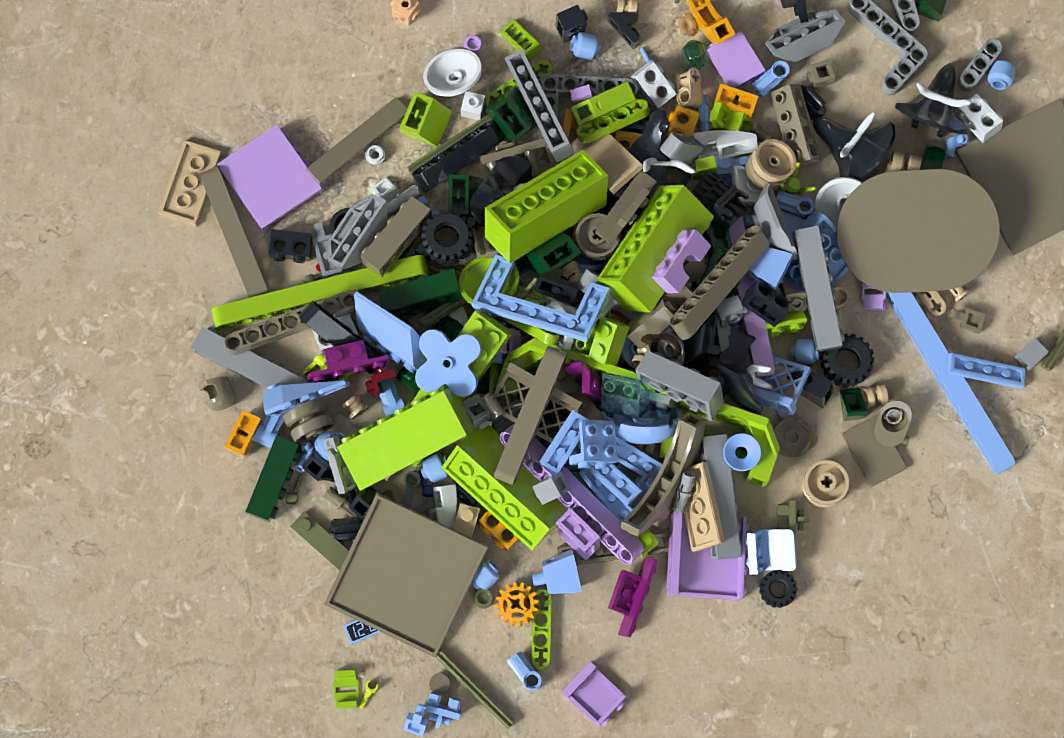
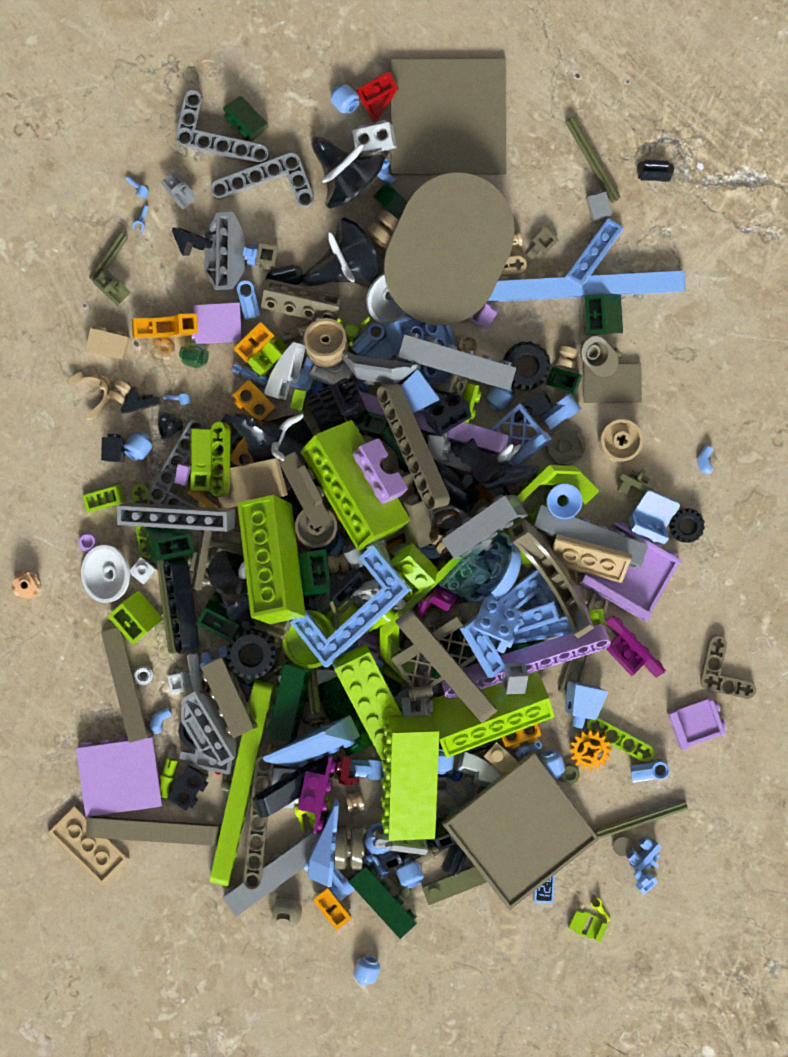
camera: 65 degrees left, 10 degrees up
light blue plant [415,329,482,397] -> none
lavender panel [556,508,600,560] -> none
white brick [630,62,676,108] -> none
light grey beam [660,132,704,163] -> none
light grey pin [672,470,696,513] -> none
tan piece [675,68,703,108] -> none
light grey beam [958,38,1002,91] -> none
none -> light blue arm [149,707,172,734]
none -> black piece [158,412,183,439]
none -> lime pin [159,757,178,798]
none -> light blue plate [242,244,258,266]
none -> light blue head [353,955,381,985]
none -> red wing [356,71,399,123]
none -> light blue head [396,858,424,889]
none -> light blue arm [515,740,542,760]
none -> light blue piece [541,394,581,430]
none -> dark green slope [582,294,623,336]
none -> light blue arm [697,445,713,474]
none -> dark tan beam [700,636,756,699]

